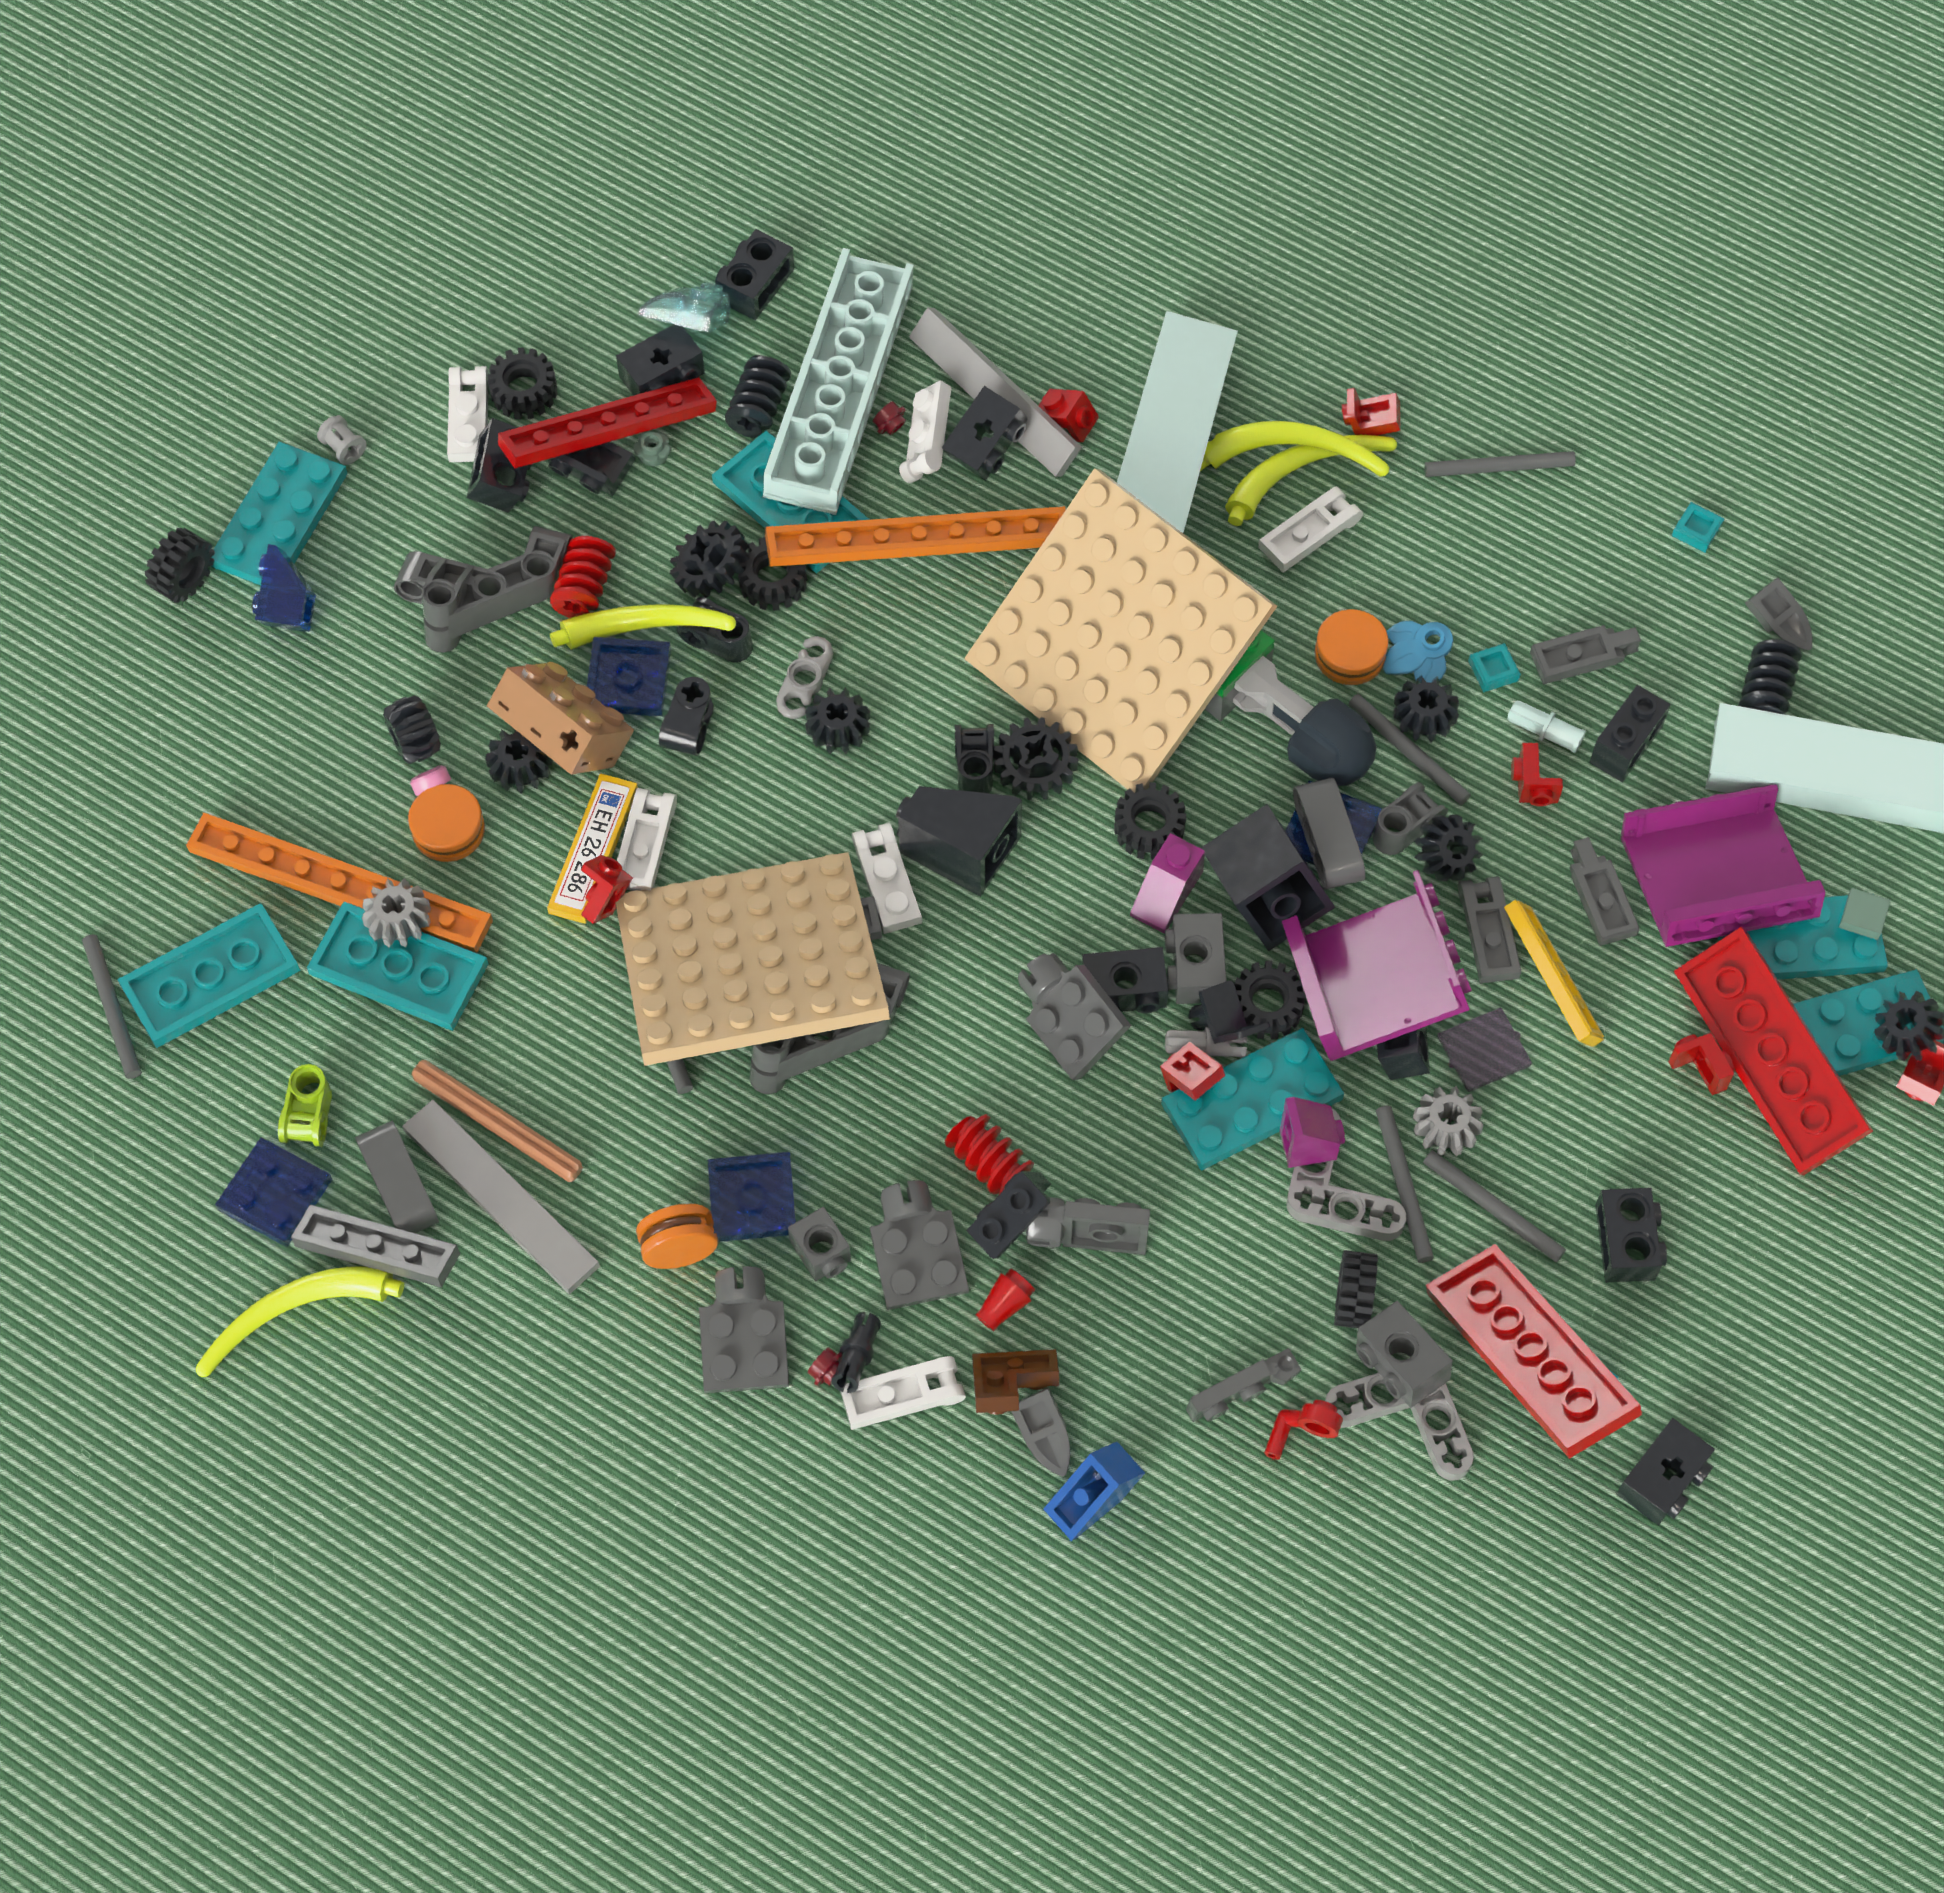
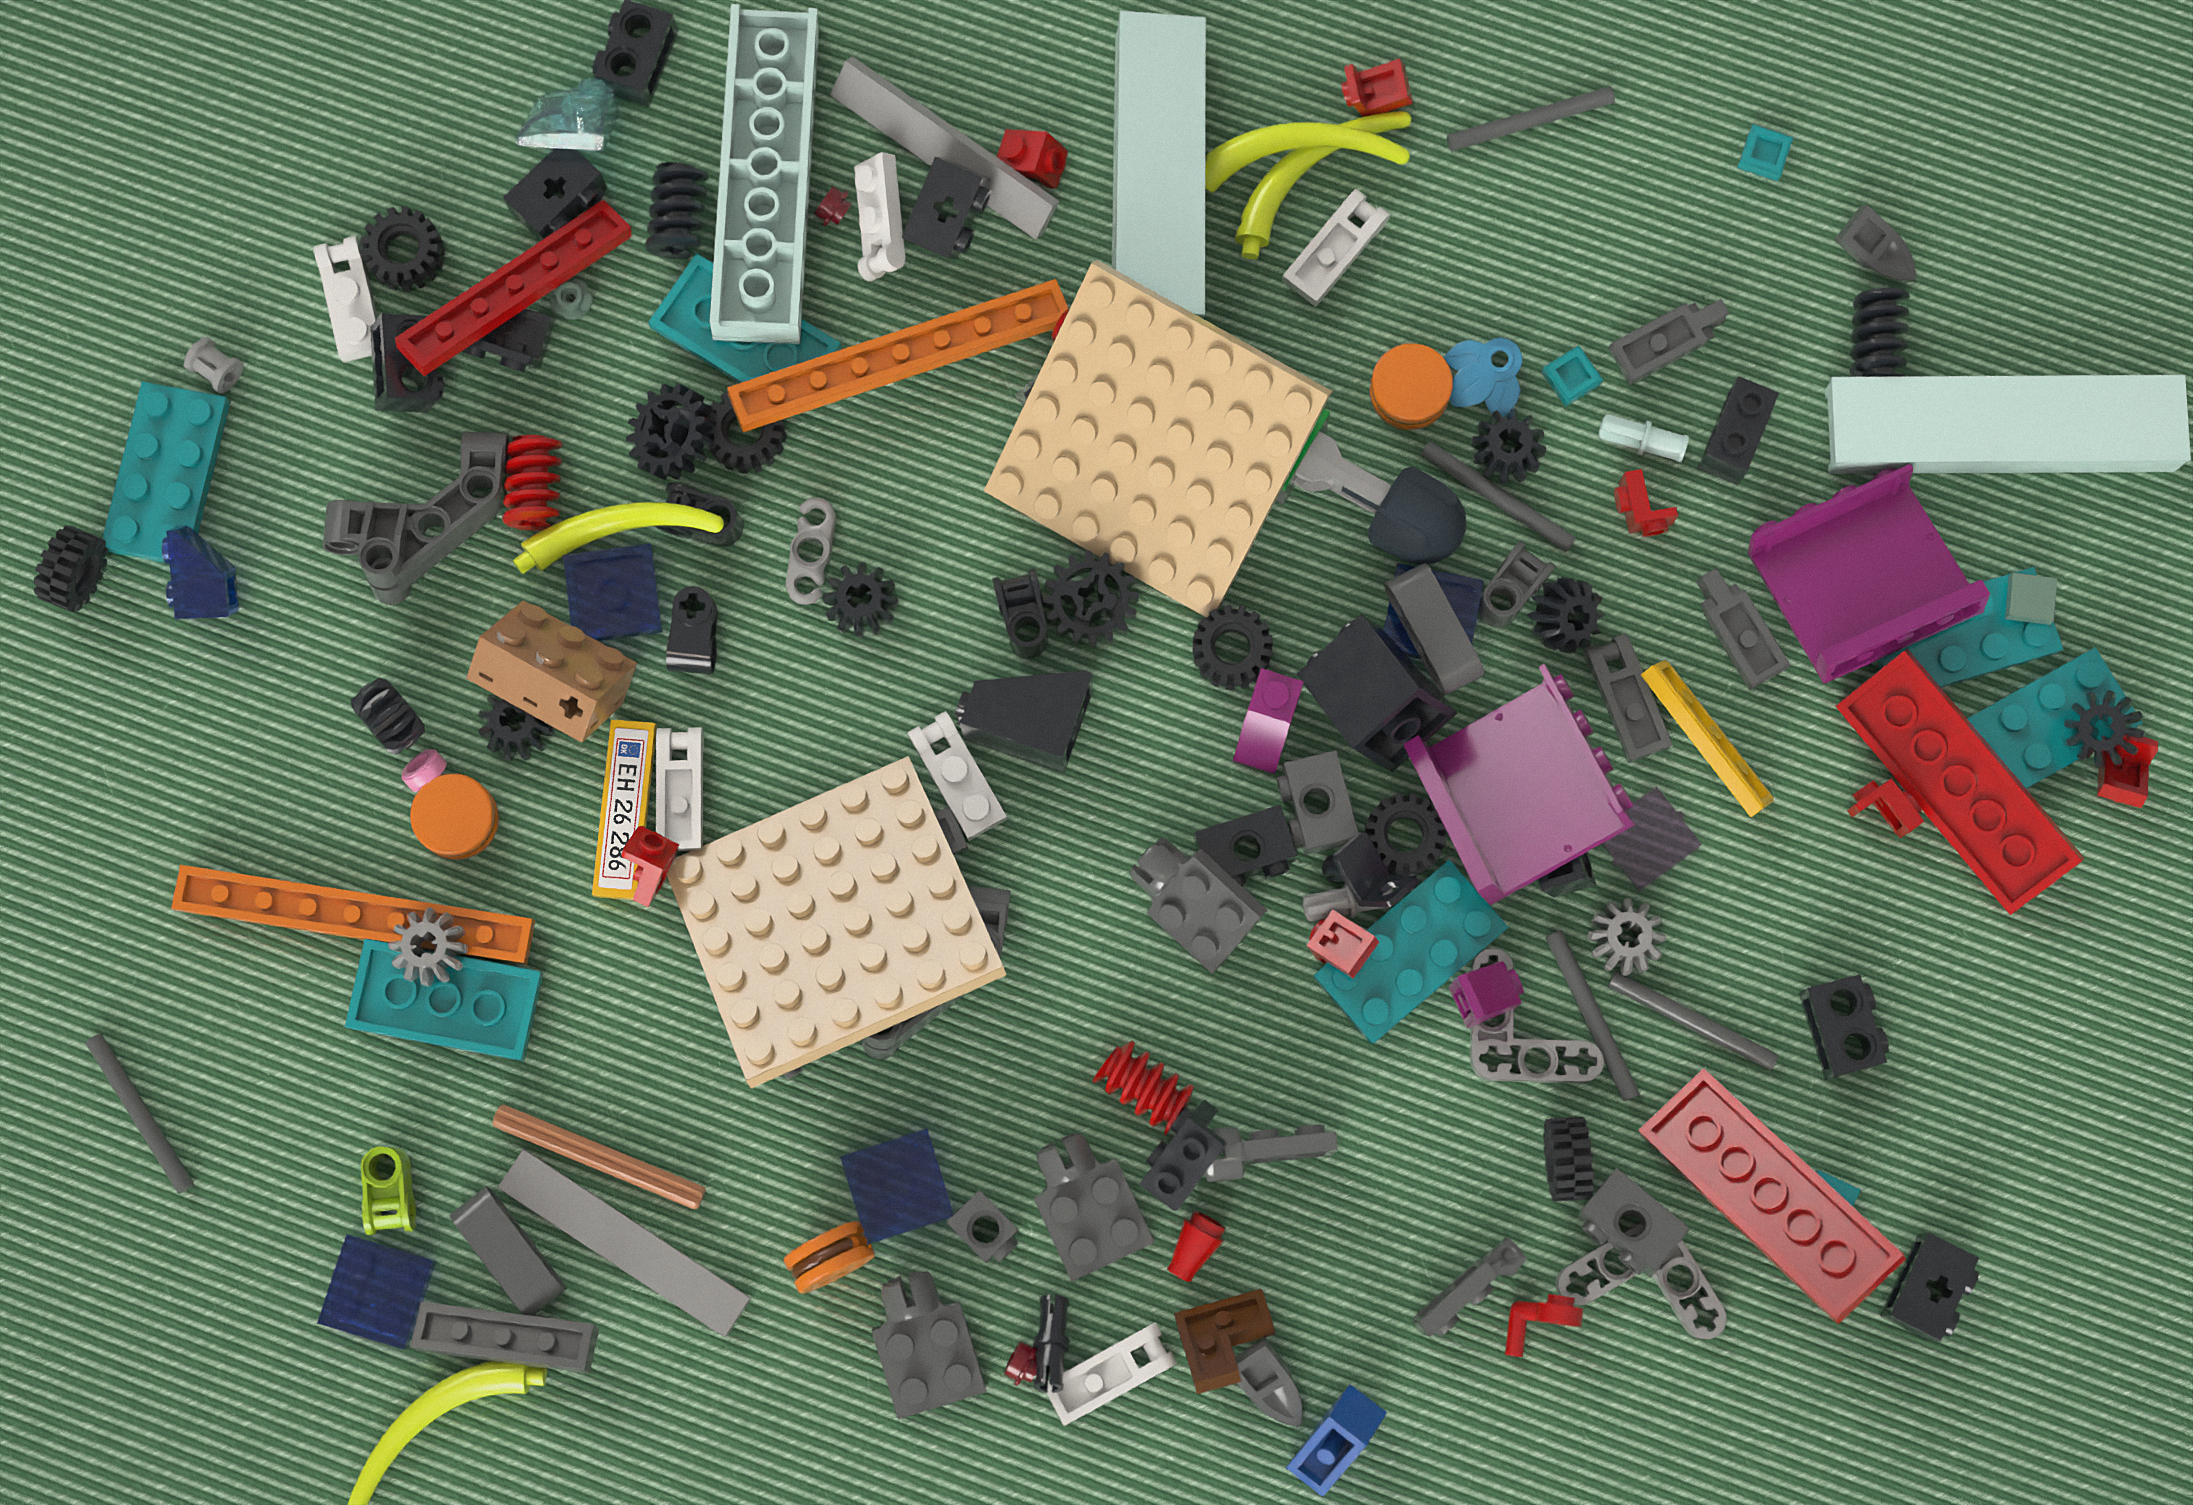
camera: 10 degrees left, 15 degrees up
teal plate [117,903,301,1048] -> none

